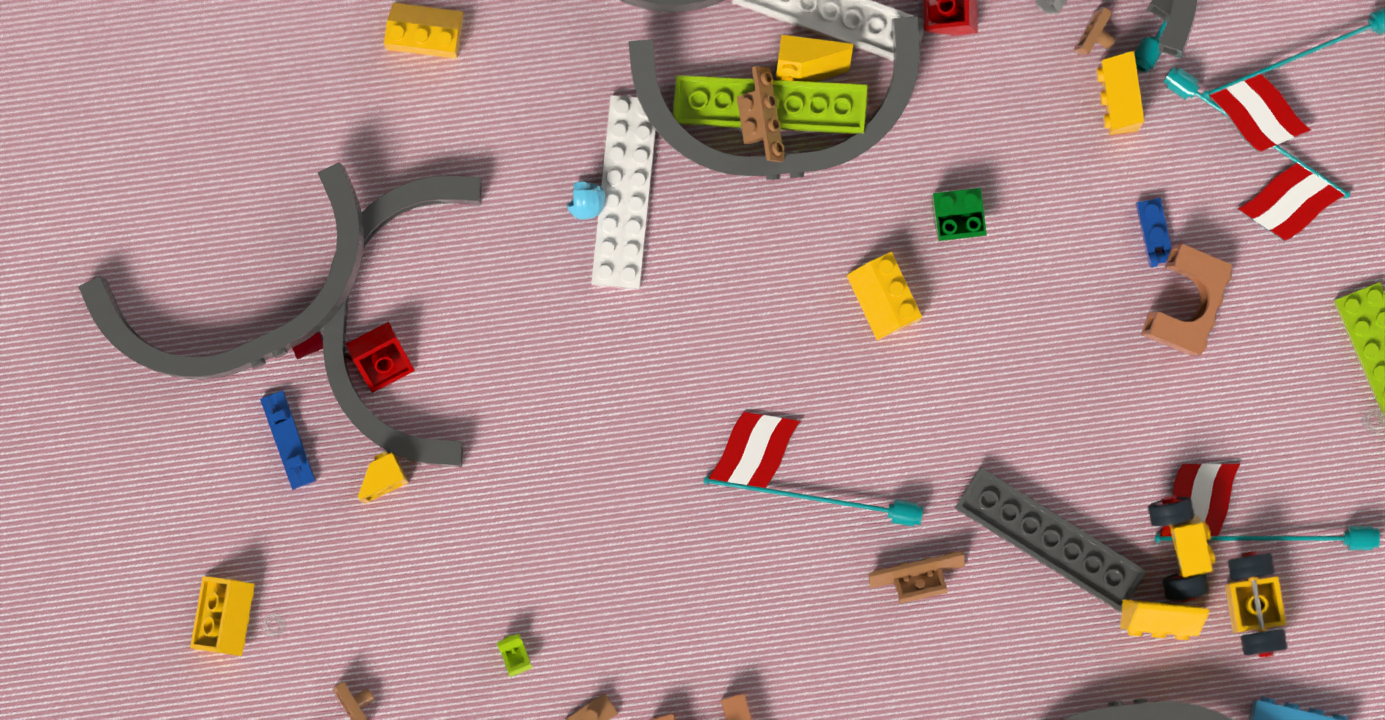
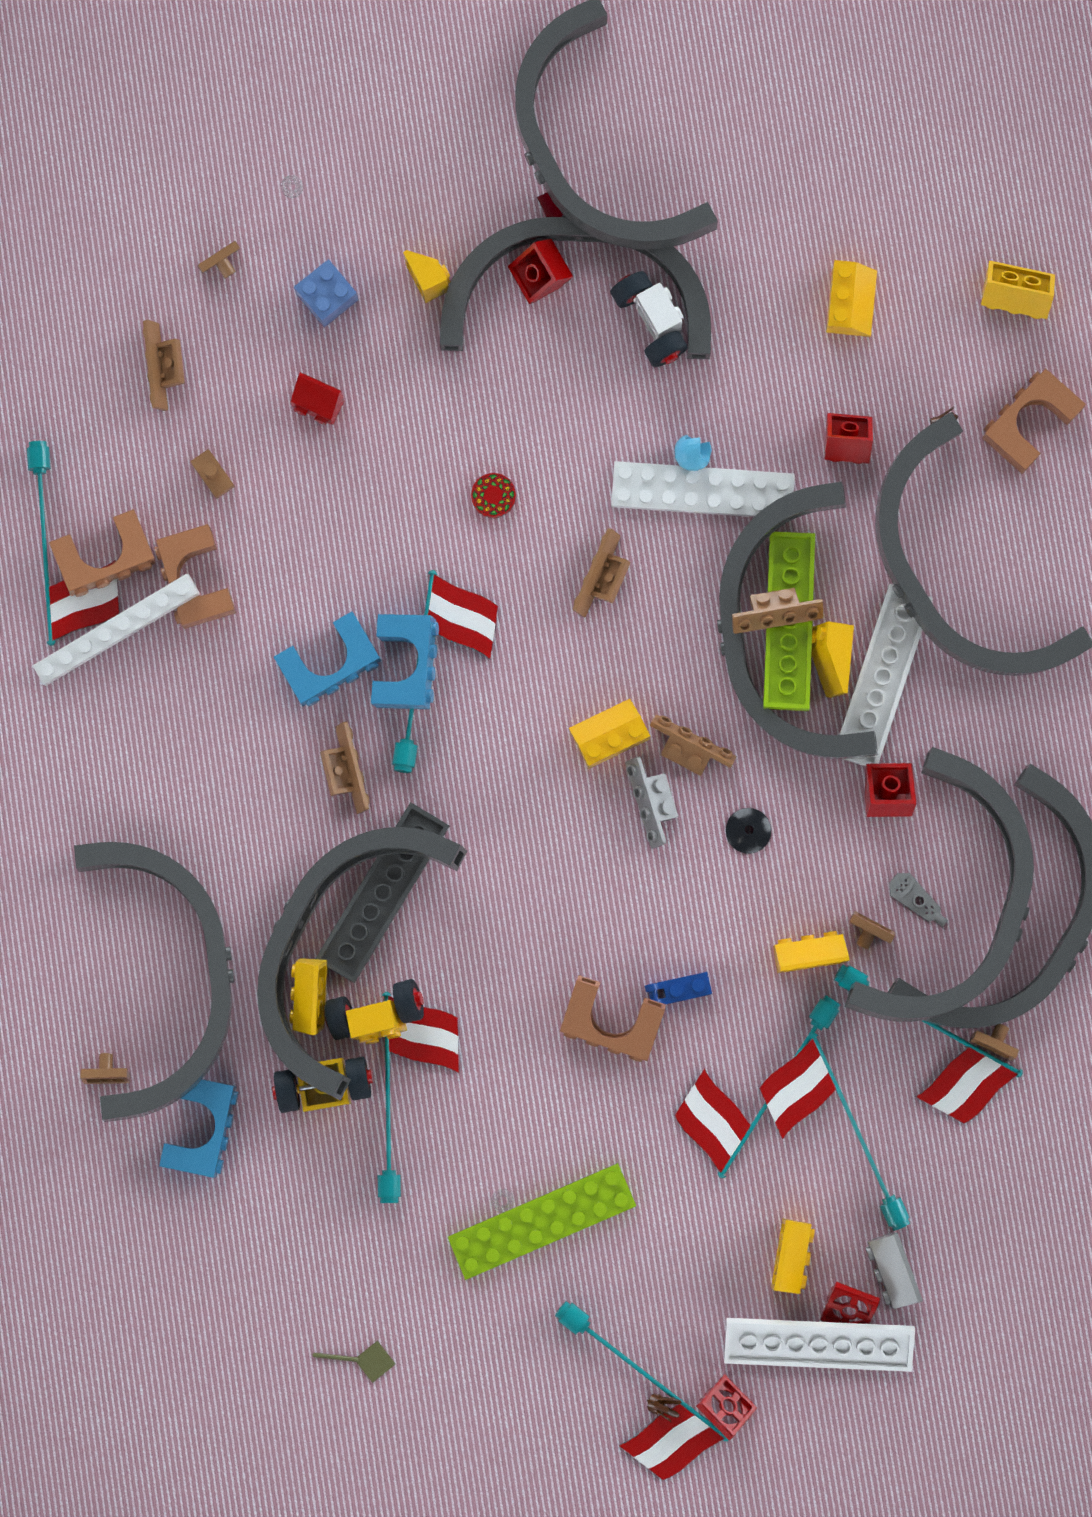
camera: 90 degrees right, 0 degrees up
yellow slope [190,576,255,656] -> none
blue hinge [260,390,316,490] -> none
lime bracket [496,634,533,677] -> none
green slope [931,188,987,241] -> none
none -> dark grey arch [257,827,467,1101]
none -> dark azure arch [274,611,381,707]
none -> red slope [290,372,344,425]
none -> medium blue brick [294,259,359,328]
none -> dark azure arch [371,614,439,710]
none -> tile [471,473,516,519]
none -> medium nougat bracket [573,528,631,618]
none -> brick [610,271,688,367]
none -> light grey bracket [625,756,679,849]
none -> medium nougat bracket [650,715,736,776]
none -> black dish [726,808,771,854]
none -> red slope [824,413,873,464]

